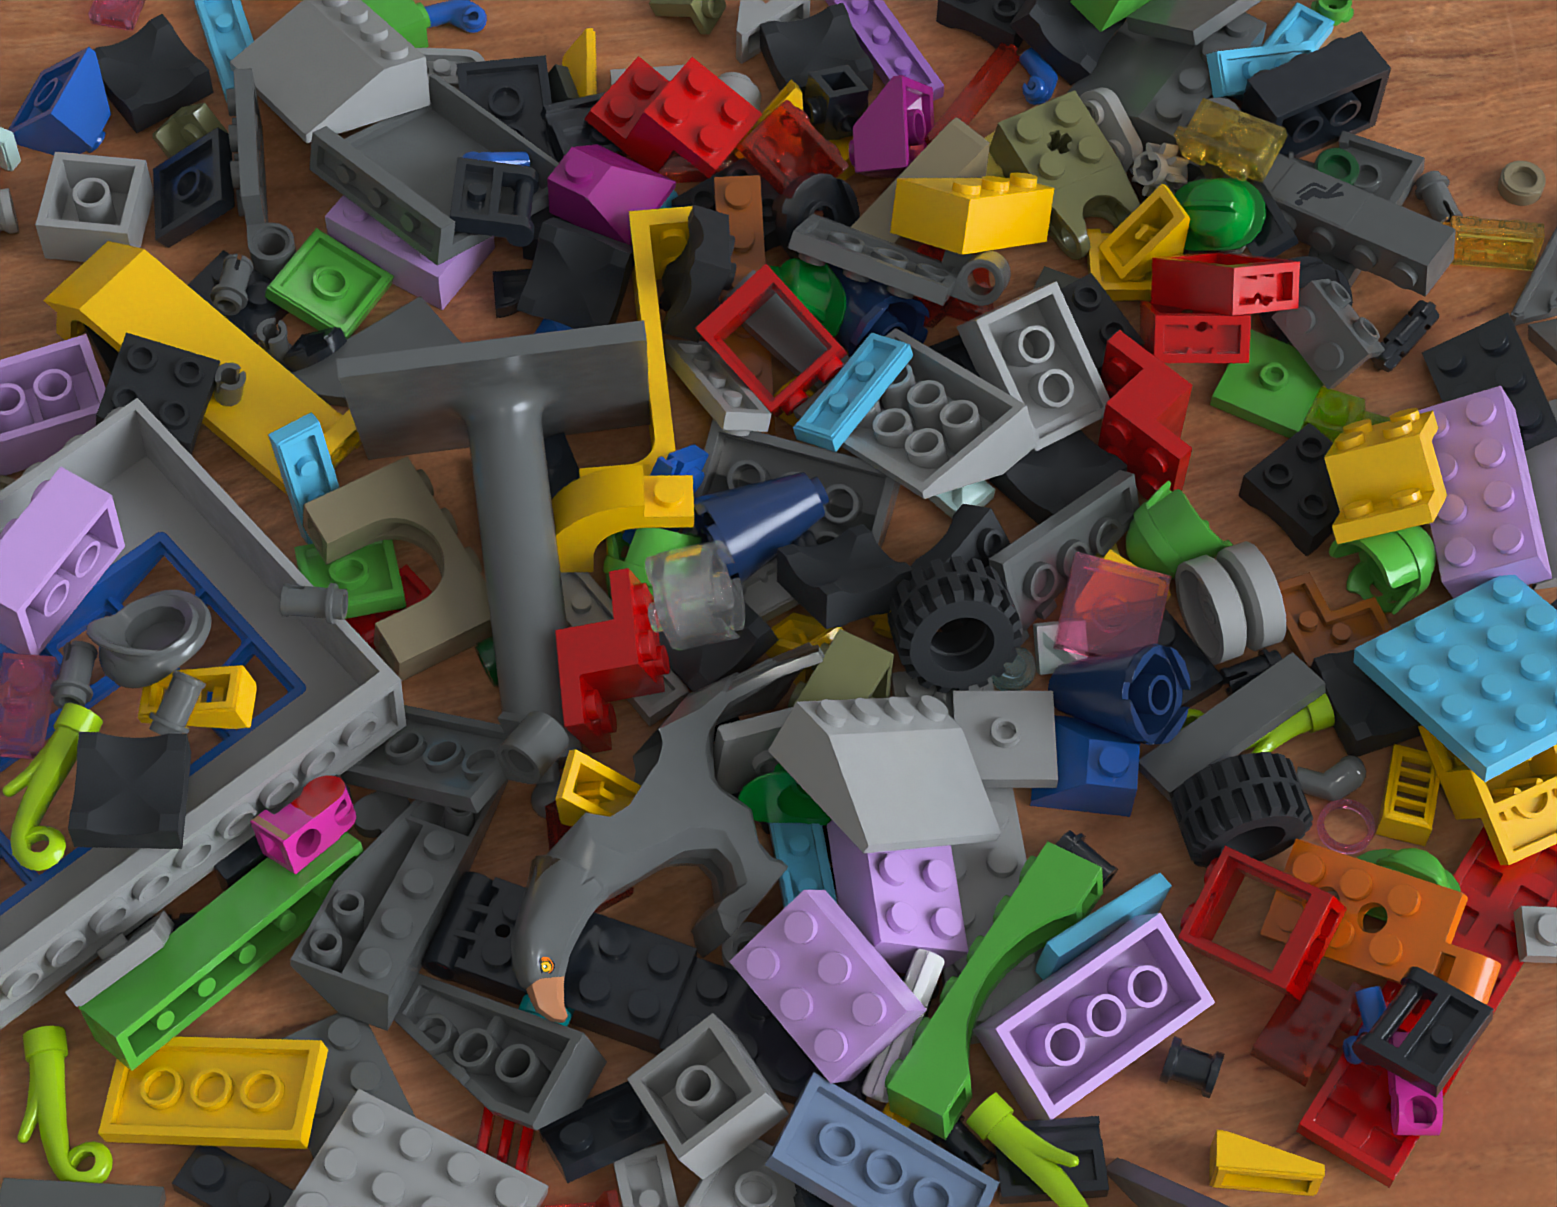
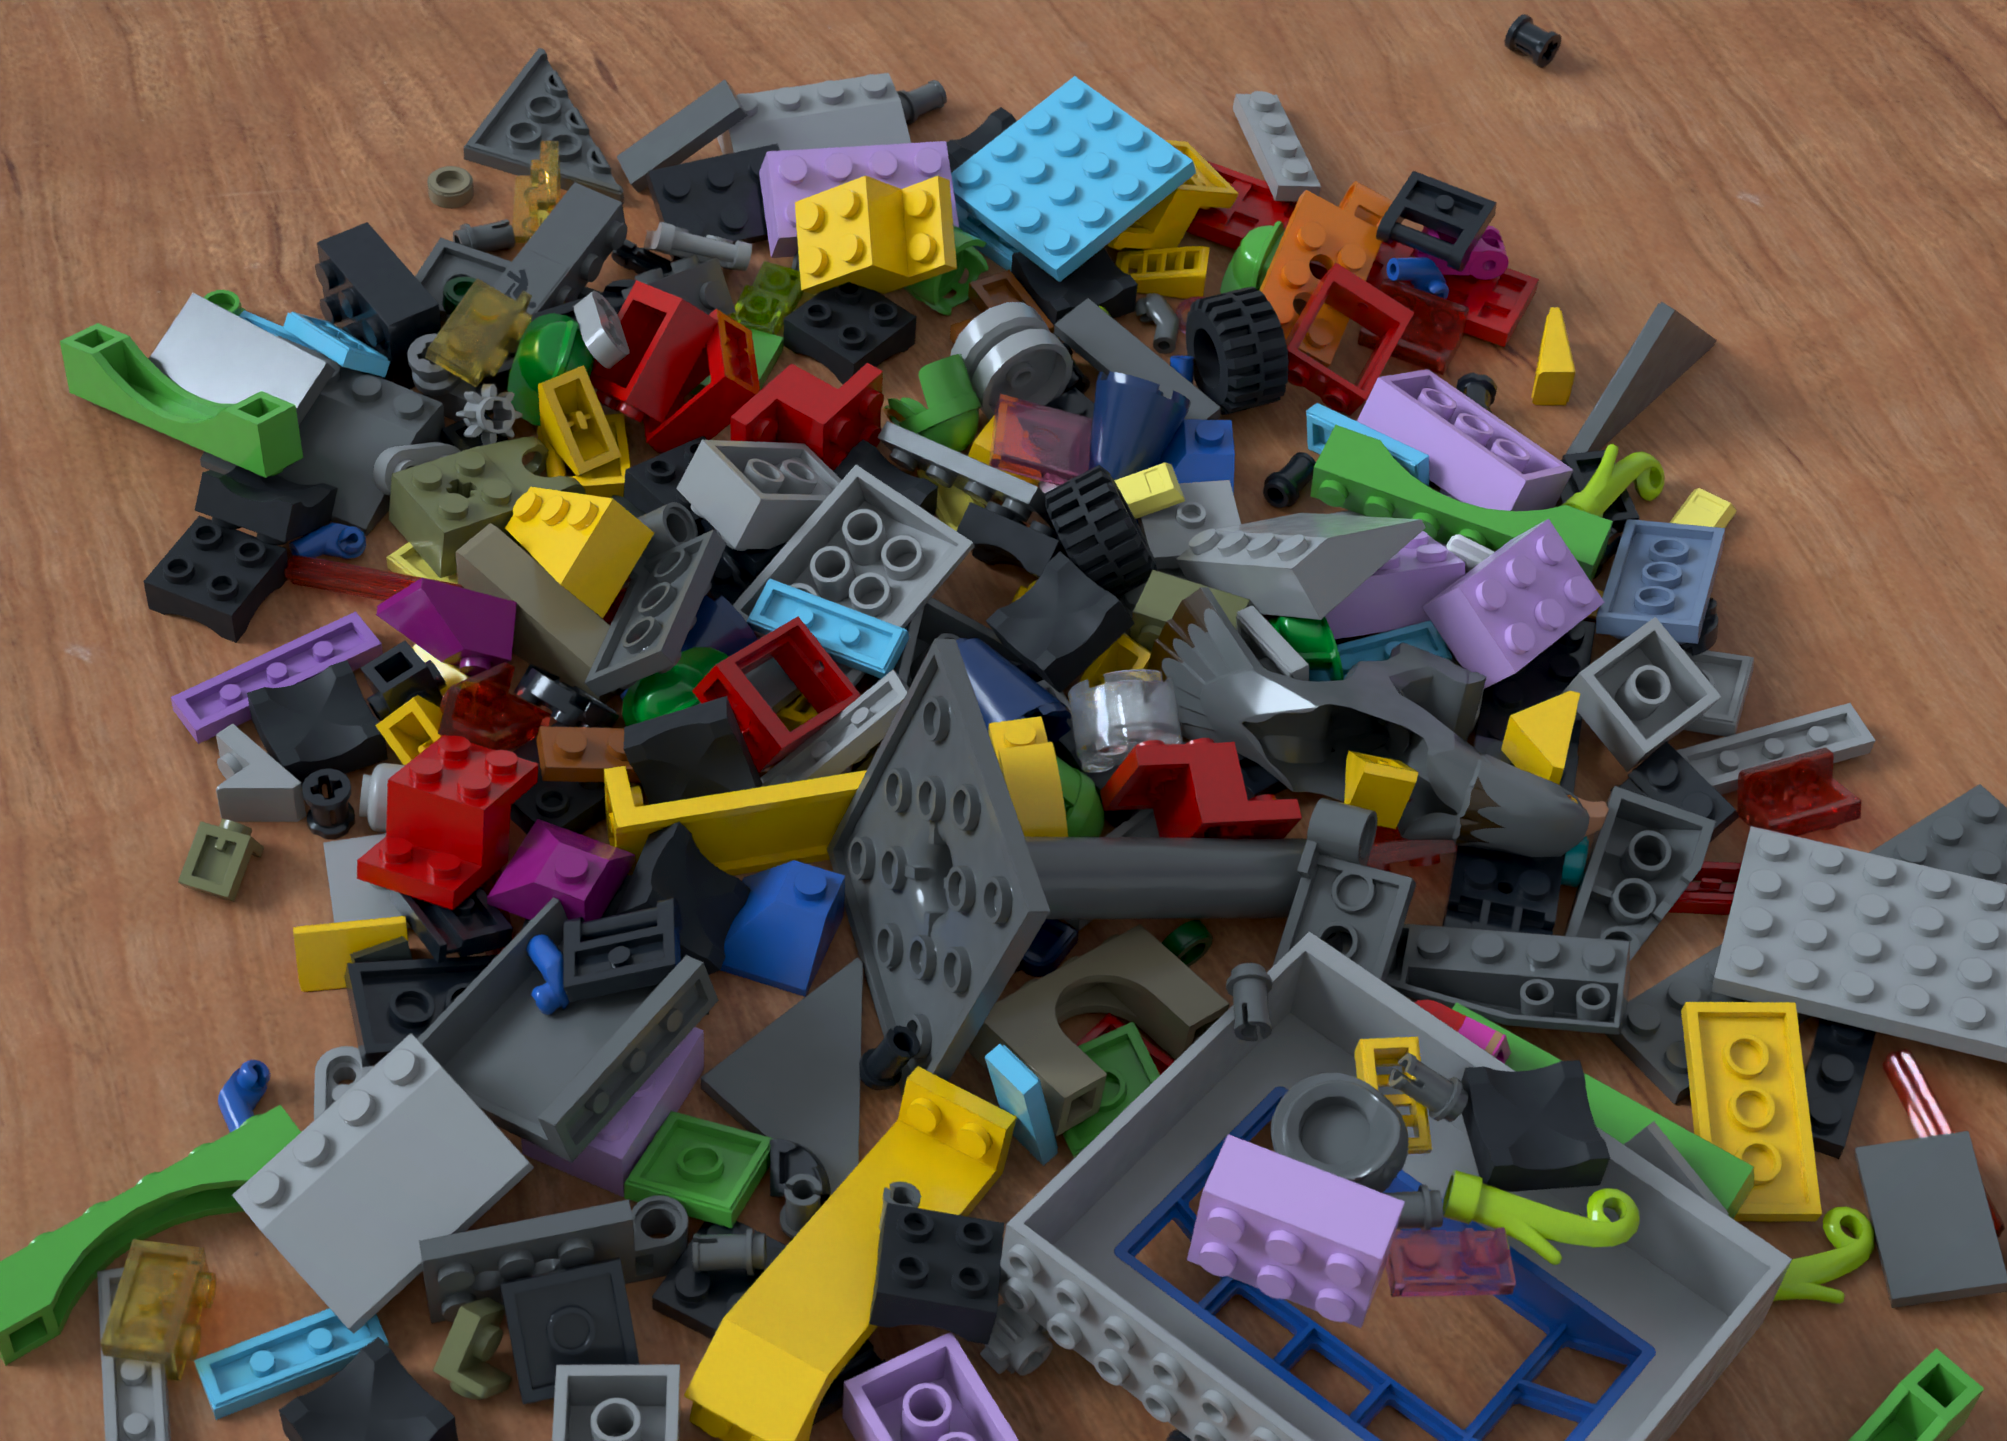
camera: 100 degrees left, 10 degrees down
none -> black bush [302,769,355,839]
none -> light grey beam [574,291,630,369]
none -> light grey plate [643,222,752,271]
none -> light yellow tile [1115,463,1185,519]
none -> yellow slope [1501,691,1580,785]

